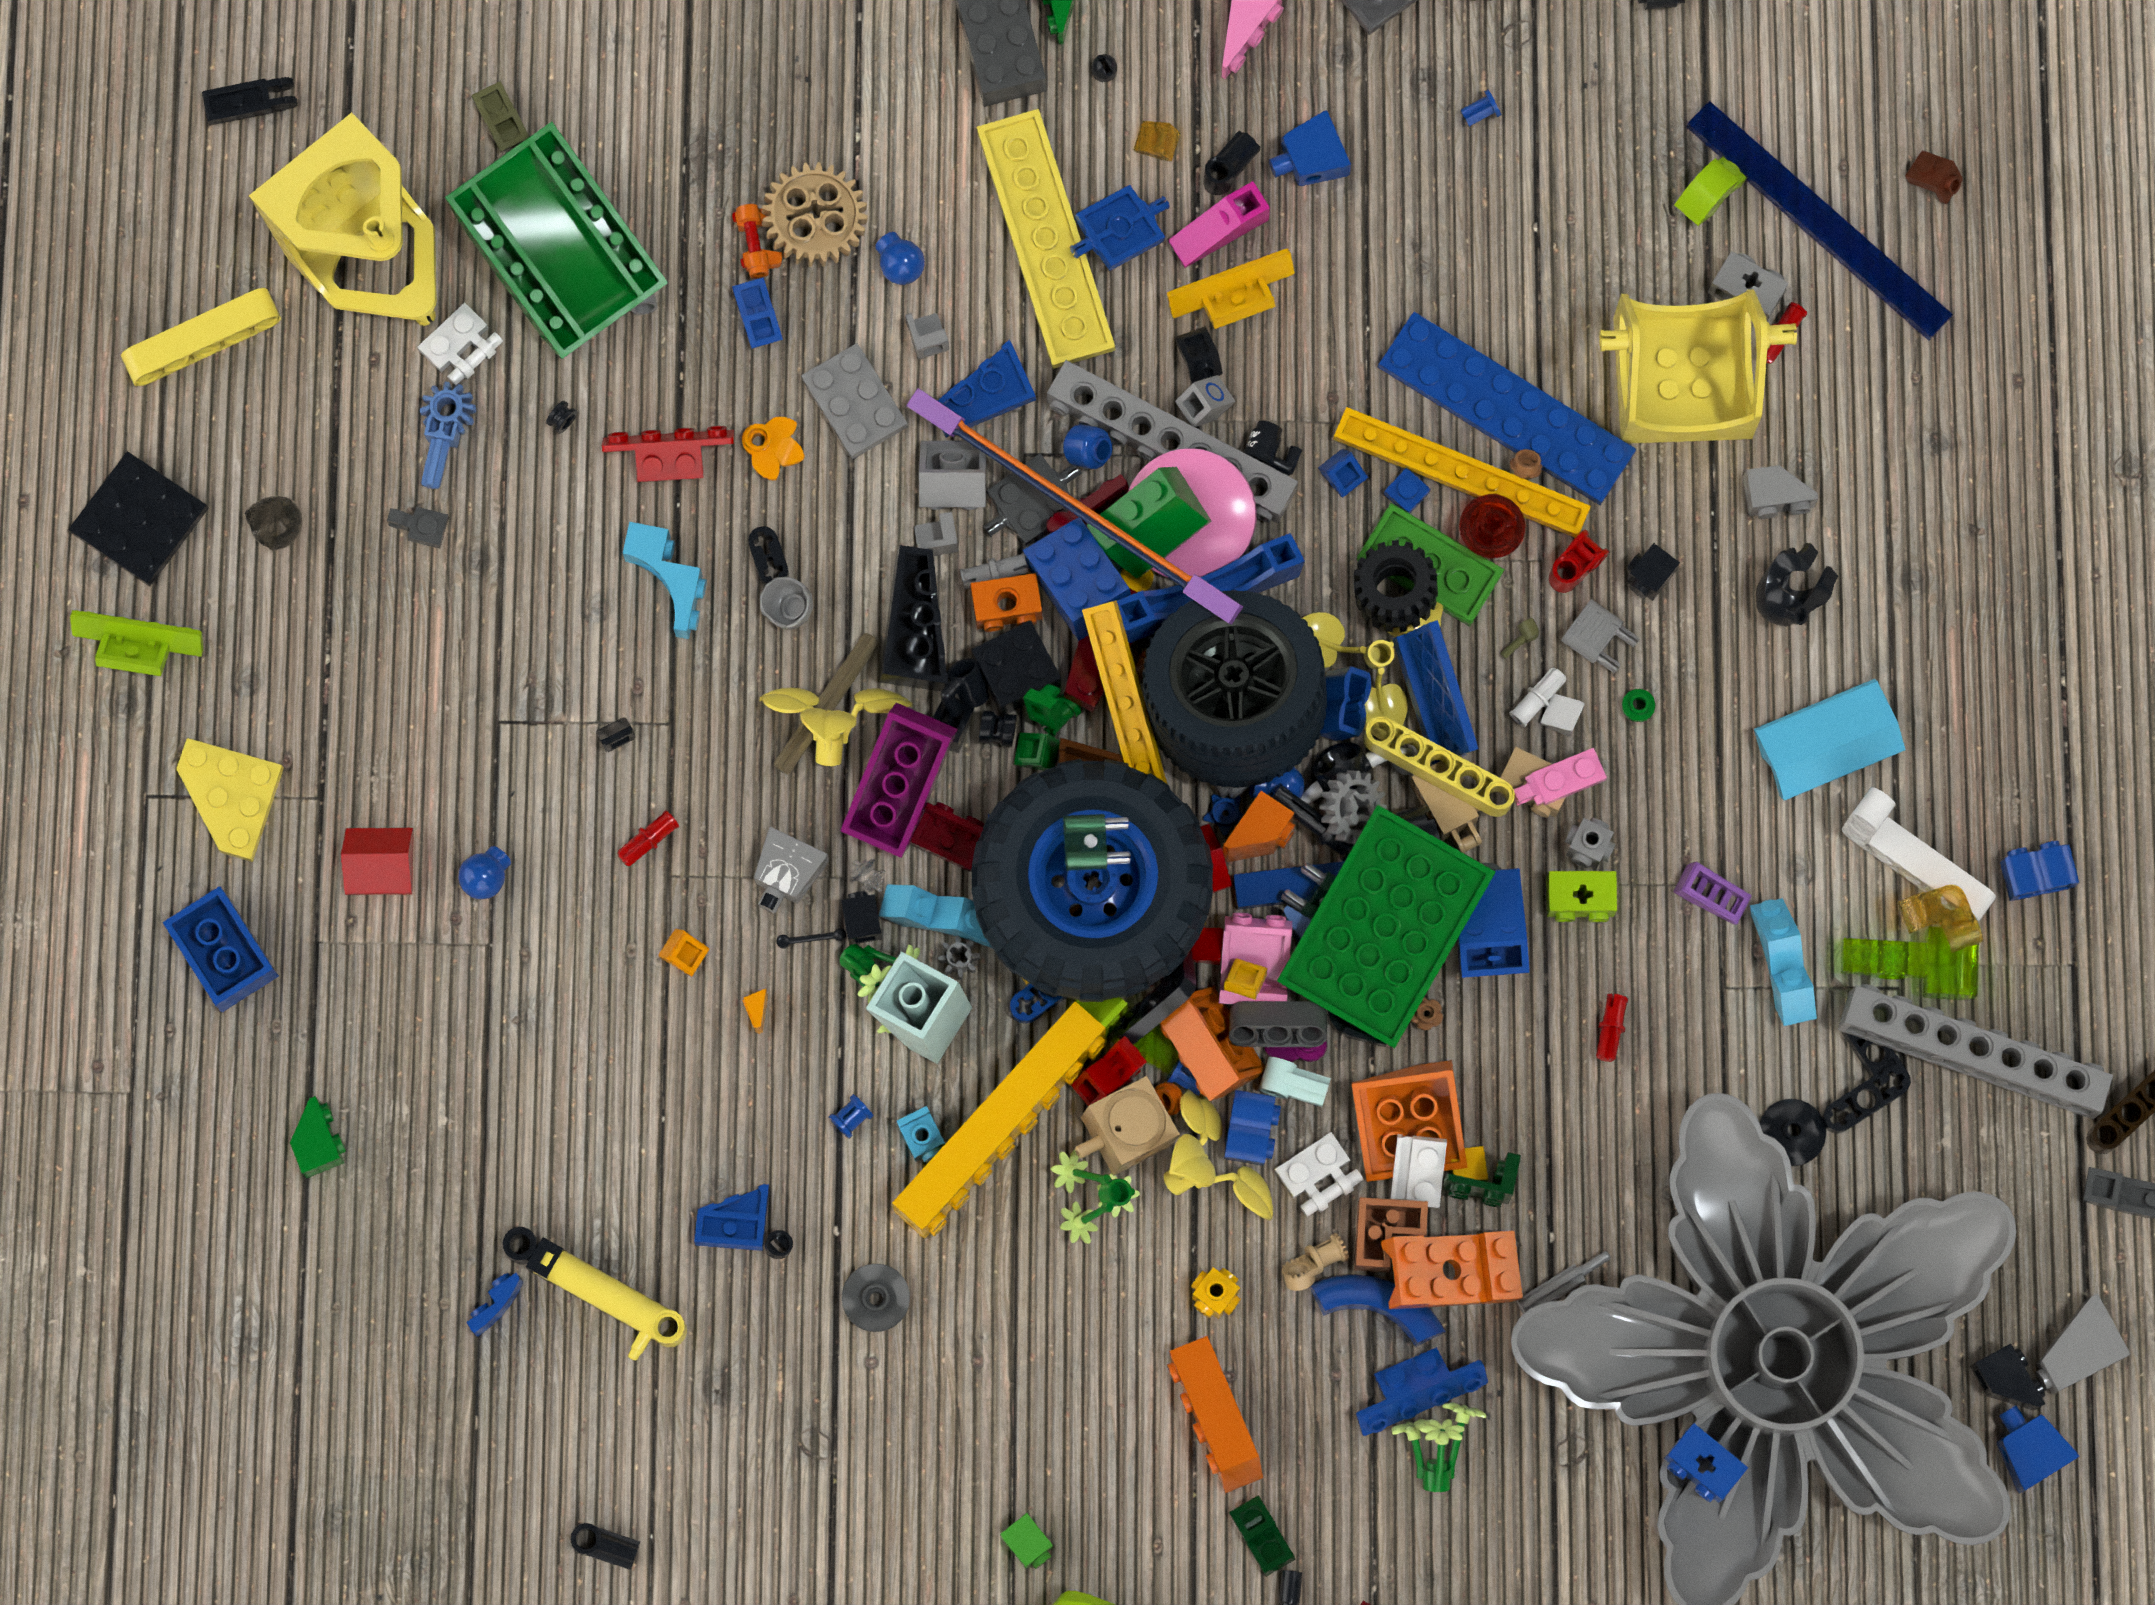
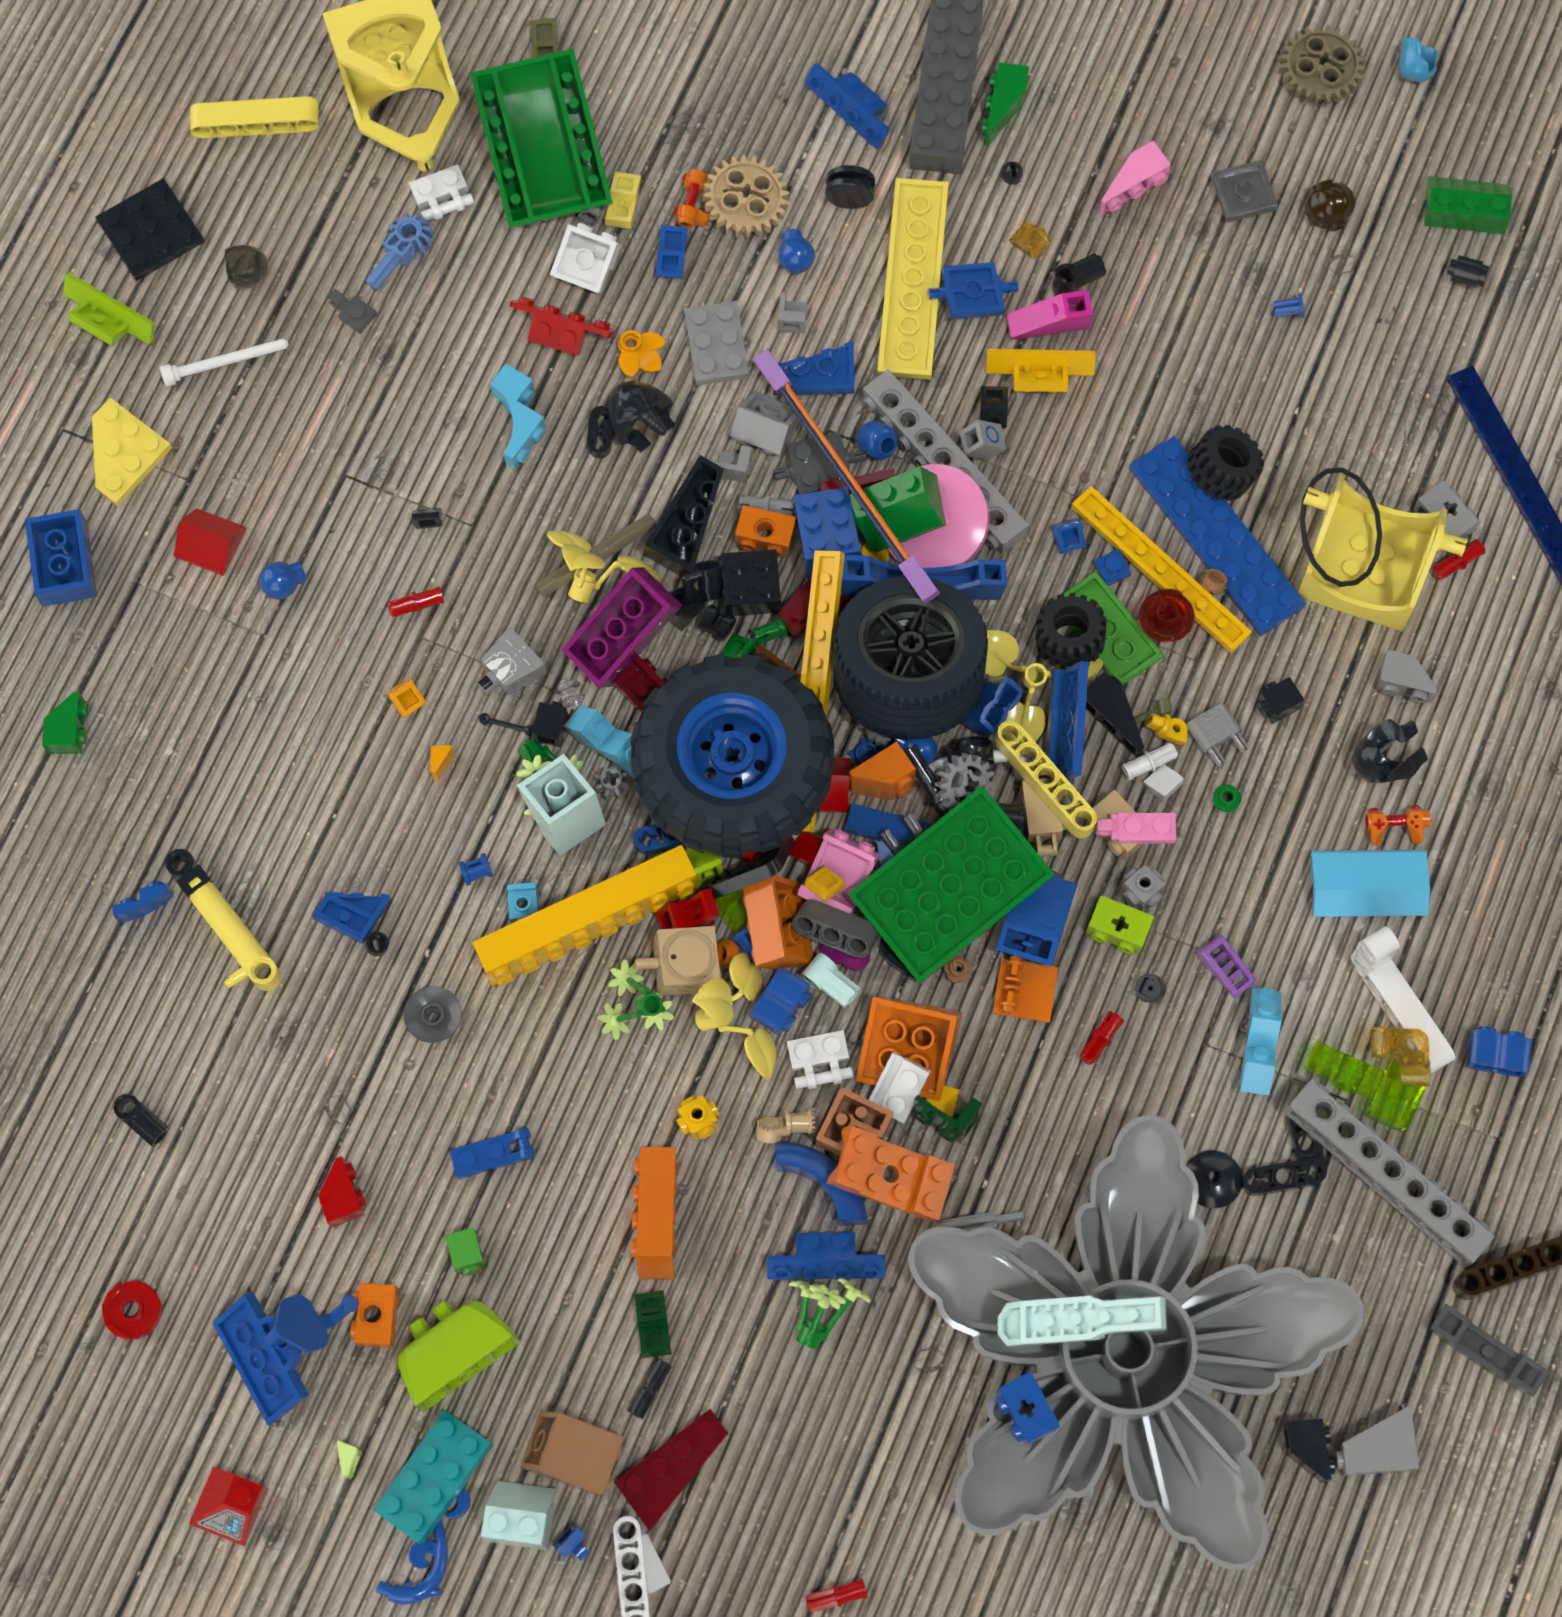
camera: 25 degrees right, 5 degrees down
black bush [546,400,578,434] -> none
light grey hair [760,577,814,630] -> none
green tile [1023,684,1064,730] -> none
clear green piece [1063,814,1131,871] -> none
black piece [1243,420,1302,476] -> none
blue torso [1269,110,1351,186] -> none
red piece [1549,529,1610,593] -> none
lime brick [1674,156,1747,226] -> none
blue torso [1997,1405,2080,1494] -> none
none -> white piece [159,339,288,387]
none -> red slope [318,1156,367,1228]
none -> blue plate [450,1128,536,1180]
none -> white plate [550,223,622,294]
none -> light yellow slope [605,172,641,229]
none -> black piece [608,380,675,453]
none -> blue bracket [805,63,890,149]
none -> black head [825,165,875,209]
none -> orange hinge [993,956,1058,1023]
none -> light aqua piece [998,1296,1166,1347]
none -> black slope [1086,671,1145,758]
none -> black tile [1135,974,1166,1003]
none -> yellow piece [1144,713,1188,745]
none -> black tyre [1187,425,1264,501]
none -> black piece [1299,468,1382,587]
none -> orange piece [1365,805,1431,846]

